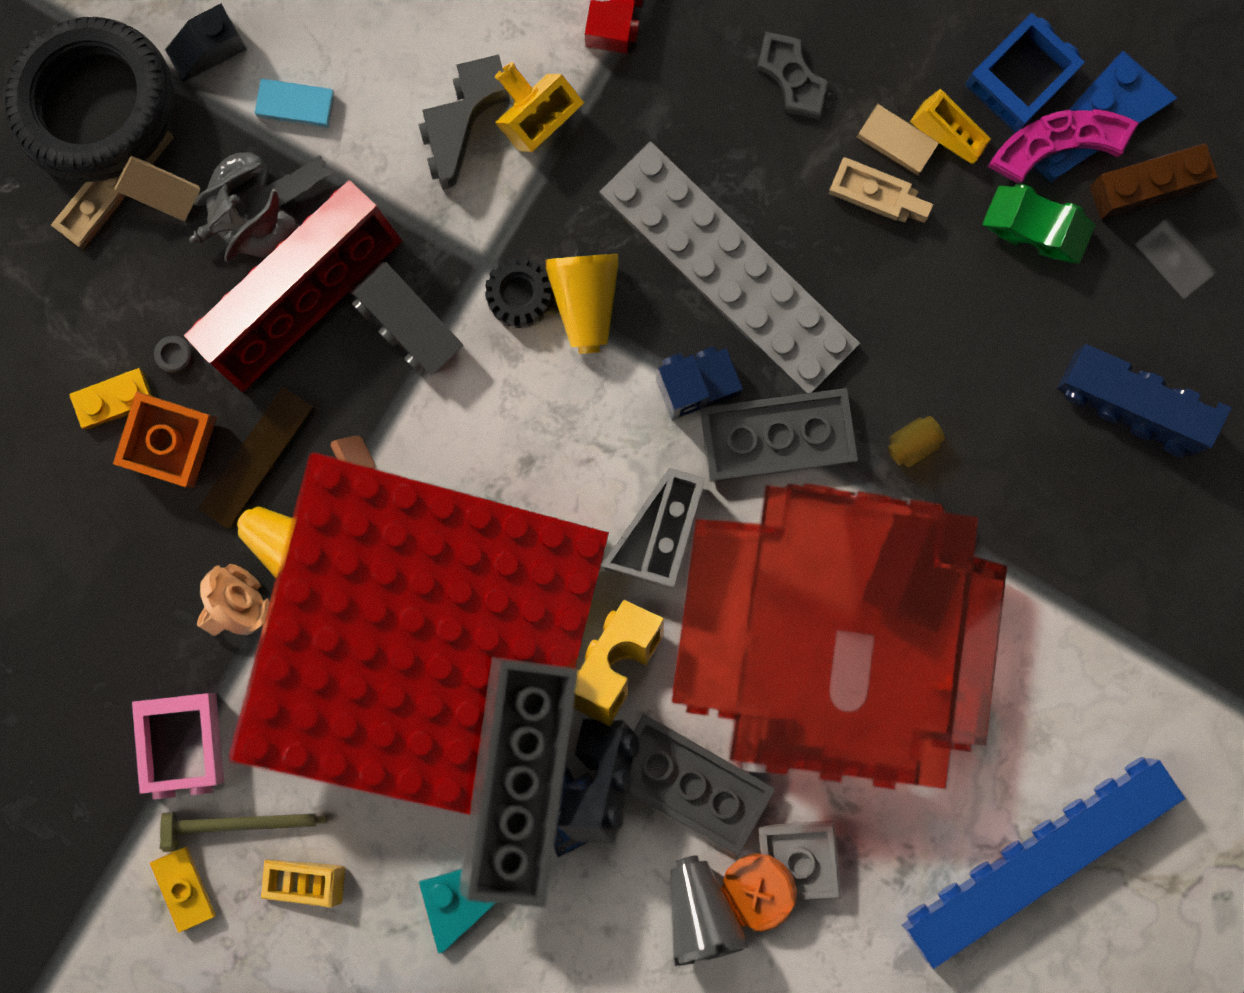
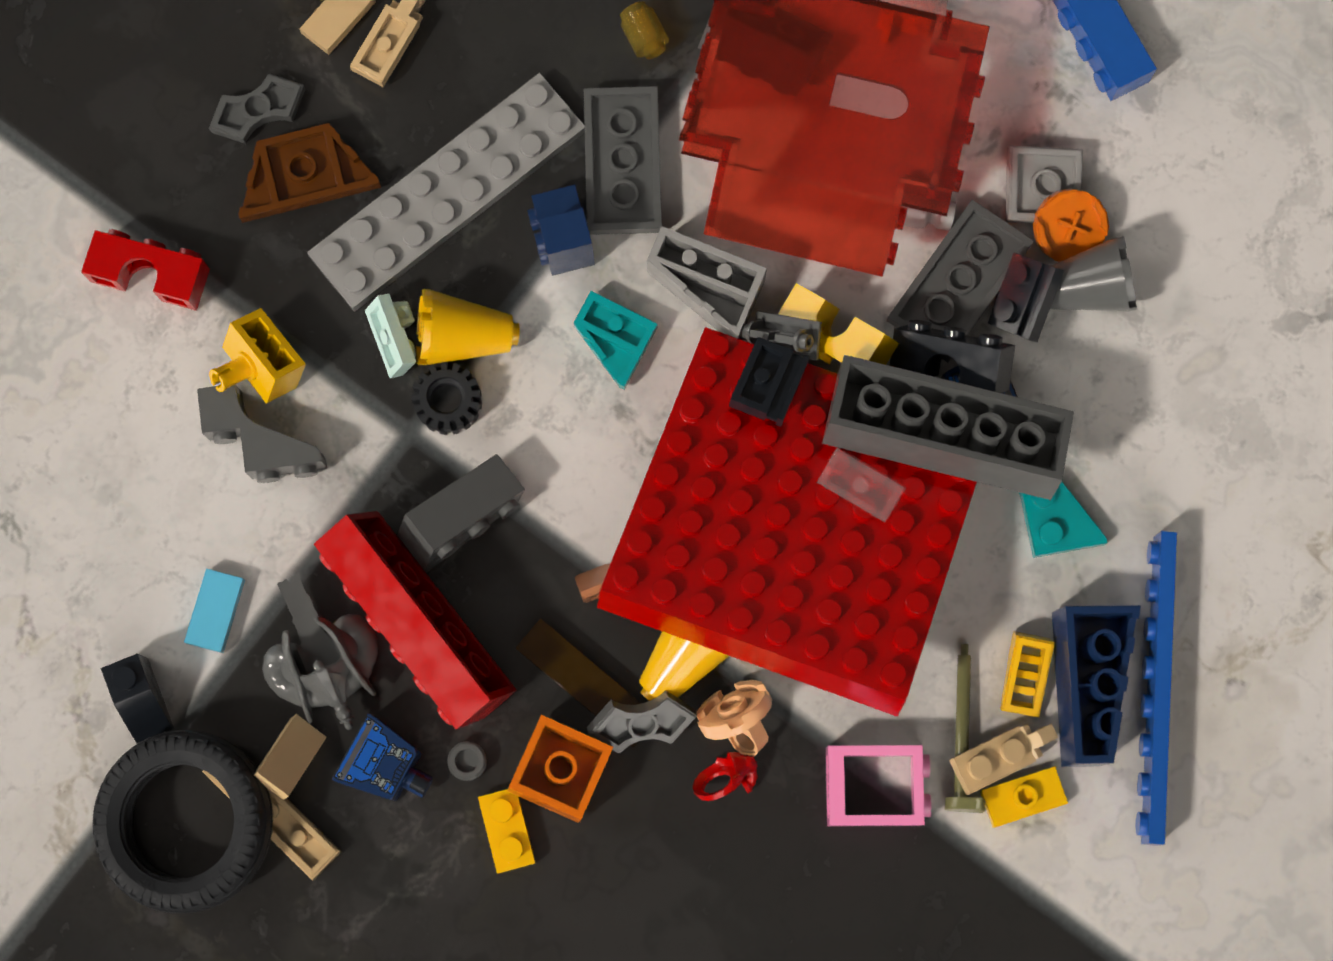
camera: 80 degrees left, 5 degrees down
none -> reddish brown wing [238,123,381,223]
none -> torso [332,713,433,802]
none -> light aqua hinge [365,293,416,378]
none -> teal wing [573,291,658,390]
none -> dark grey tile [586,690,697,753]
none -> red piece [692,752,758,801]
none -> black plate [729,337,810,427]
none -> dark grey hinge [742,311,822,360]
none -> clear slope [817,448,907,522]
none -> tan hinge [949,723,1059,795]
none -> black plate [987,253,1064,342]
none -> dark blue wedge [1052,605,1141,767]

